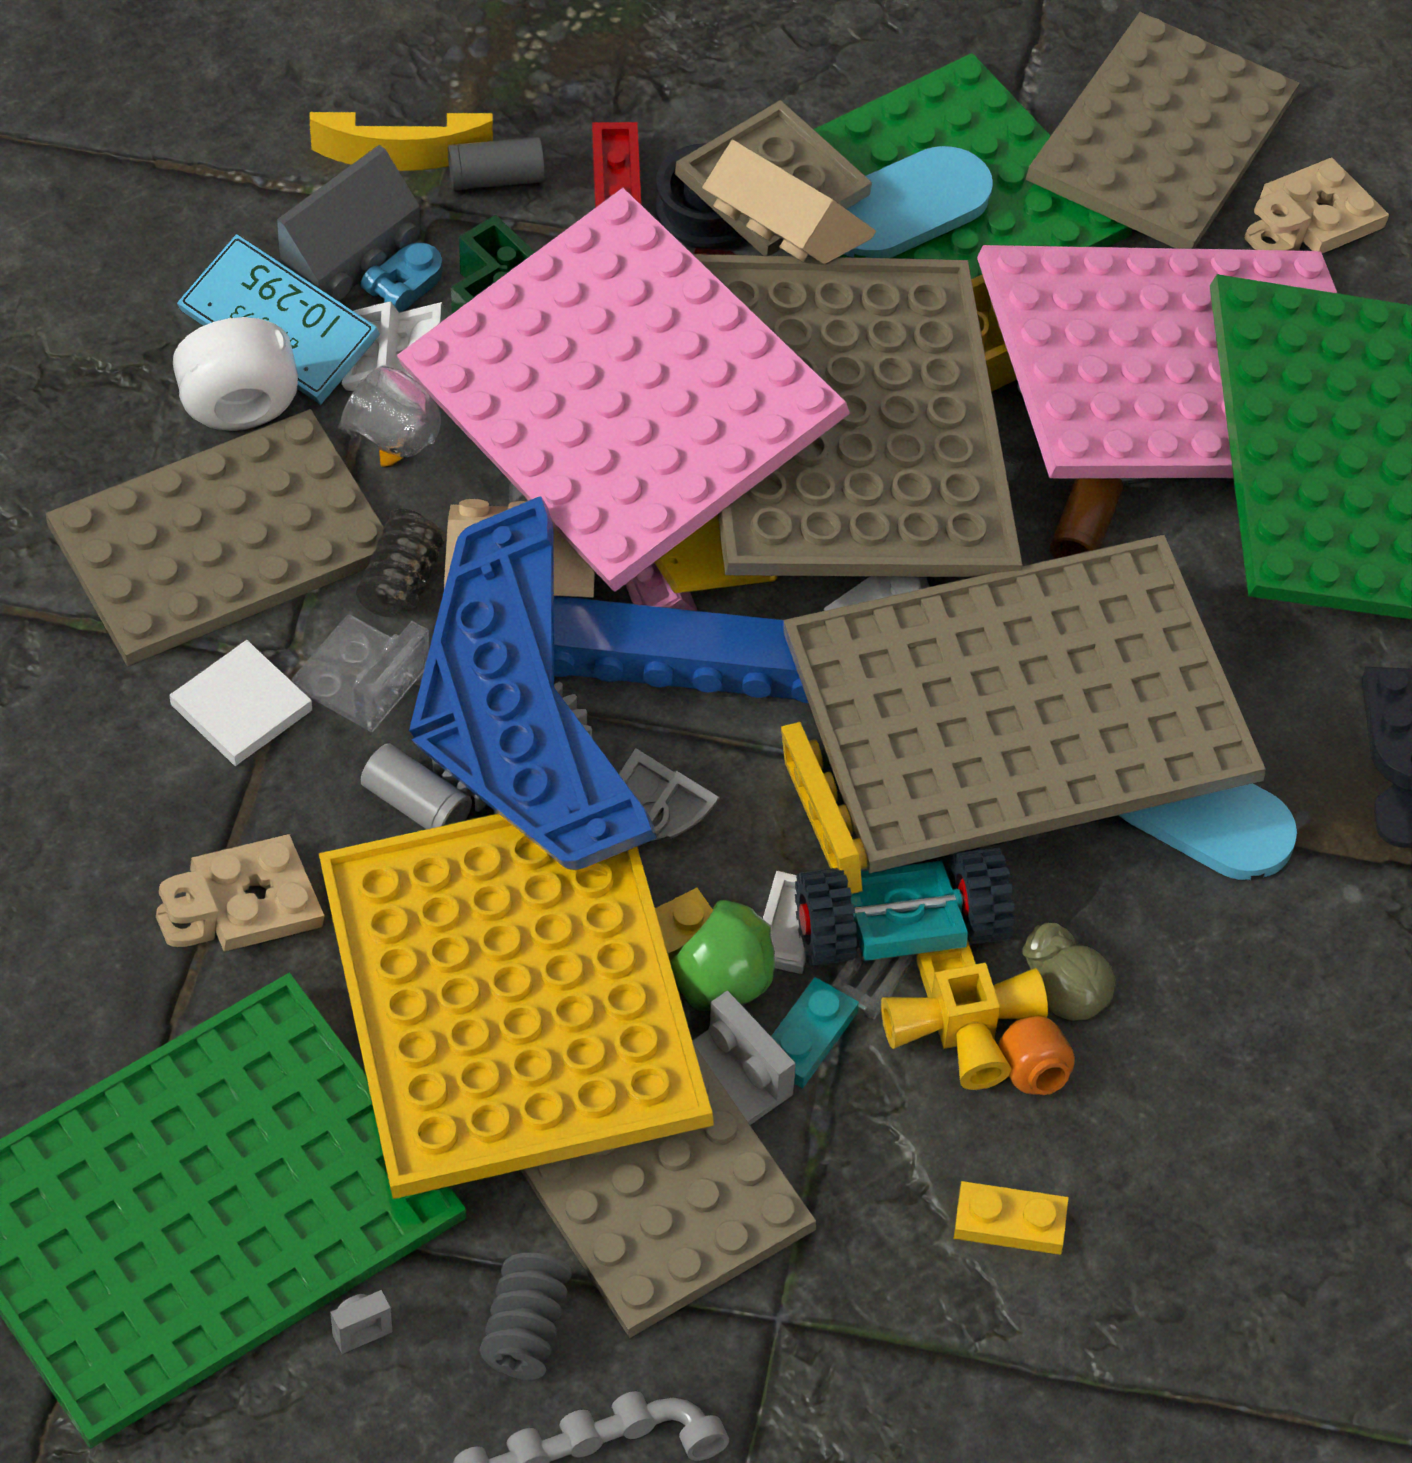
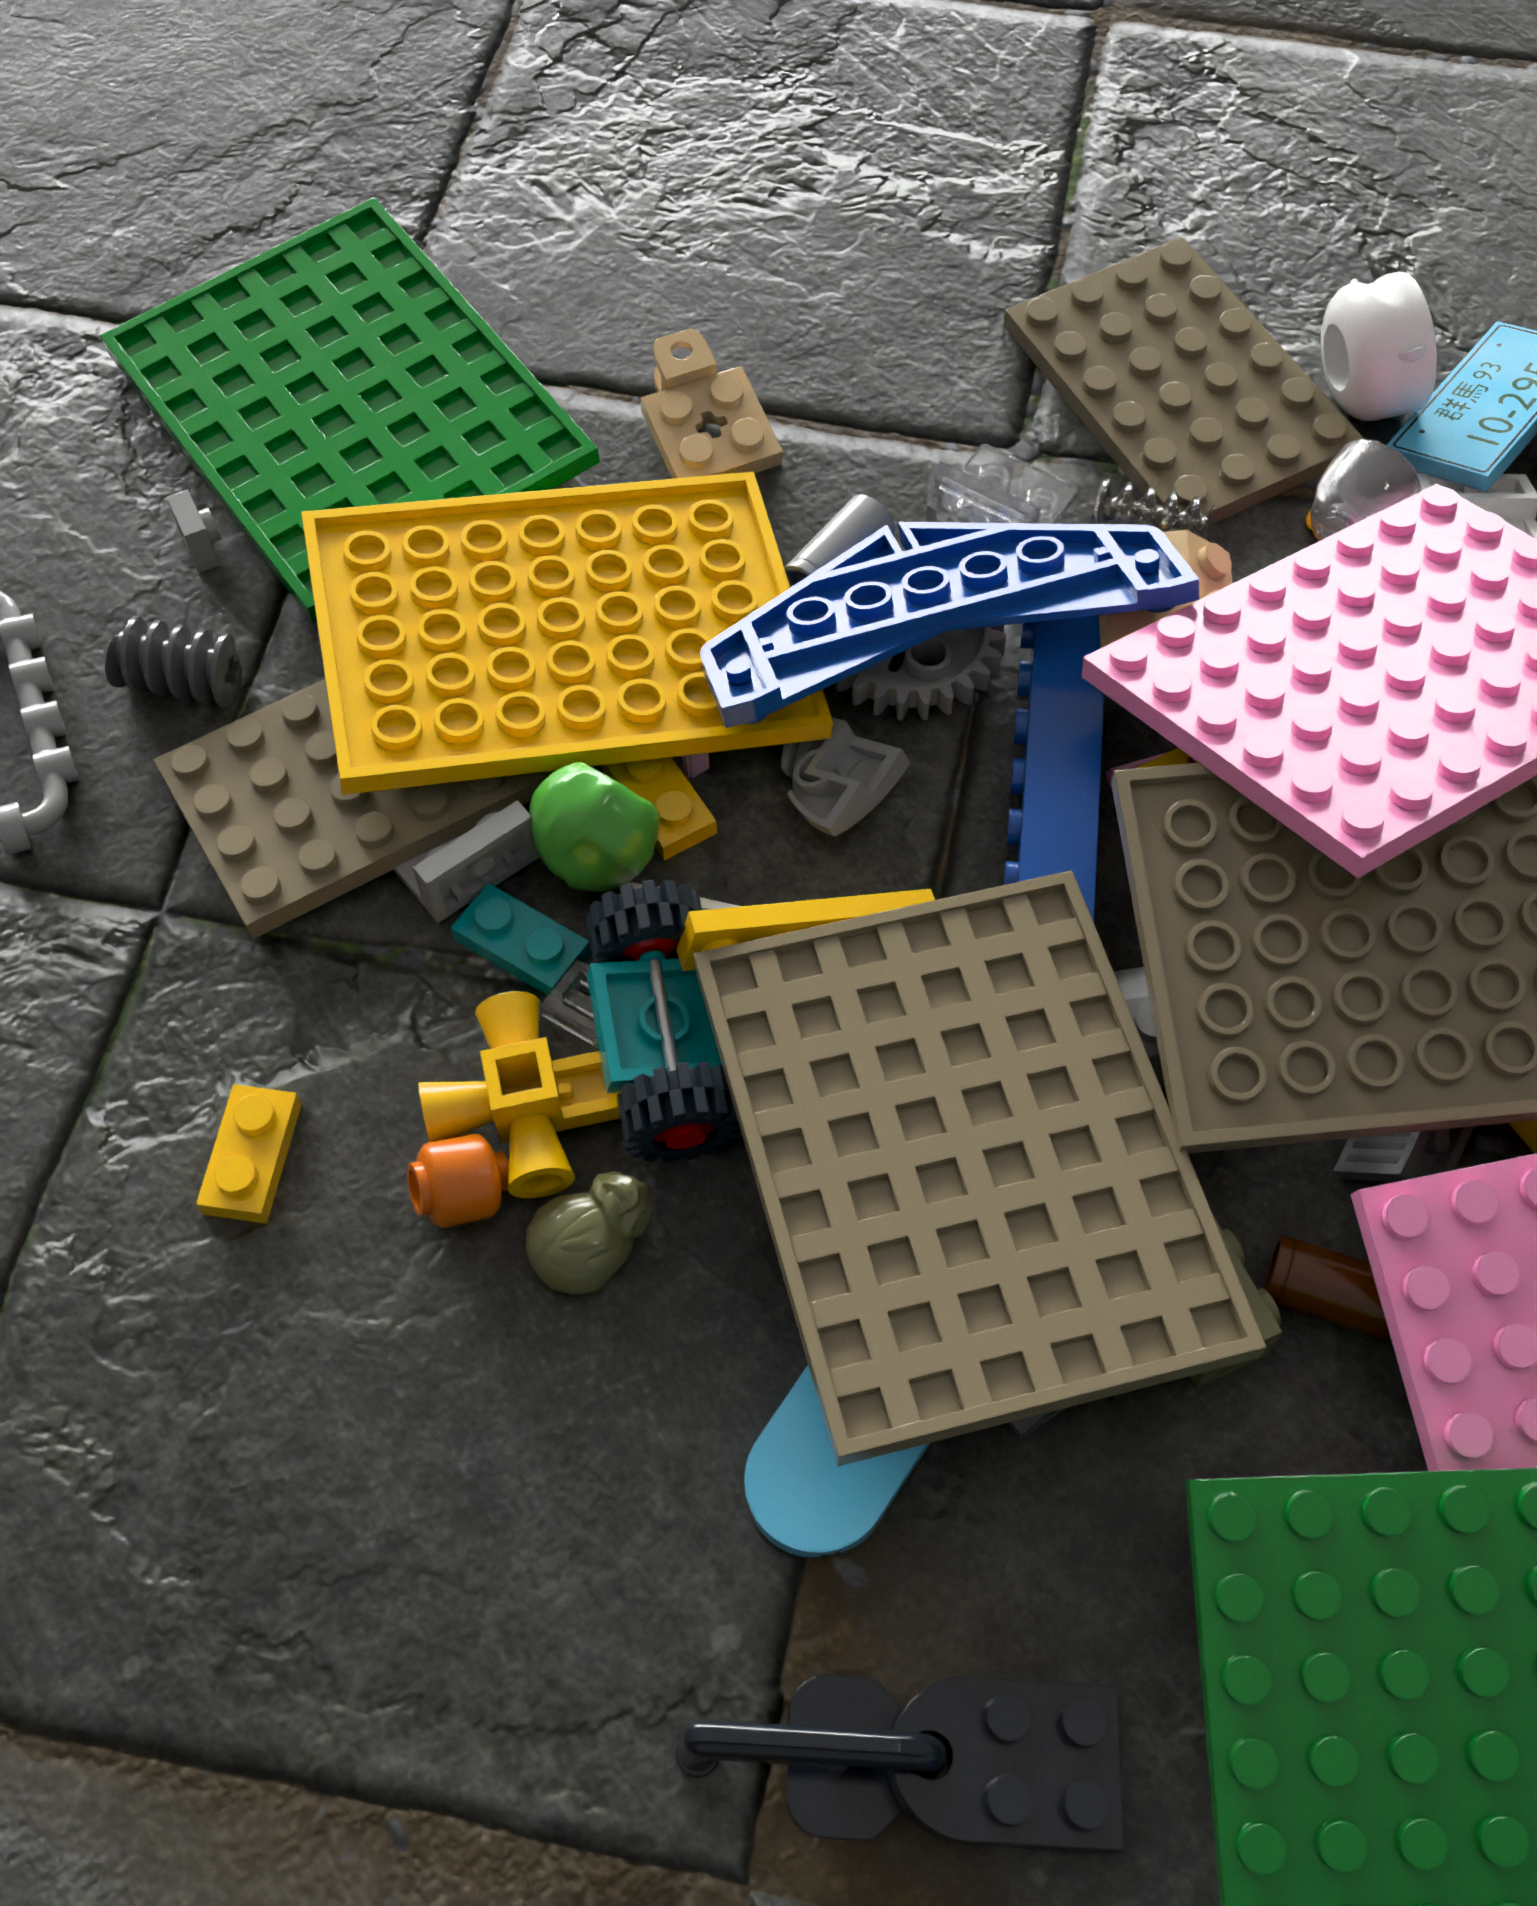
camera: 95 degrees right, 5 degrees up
white tile [170,640,313,766] -> none

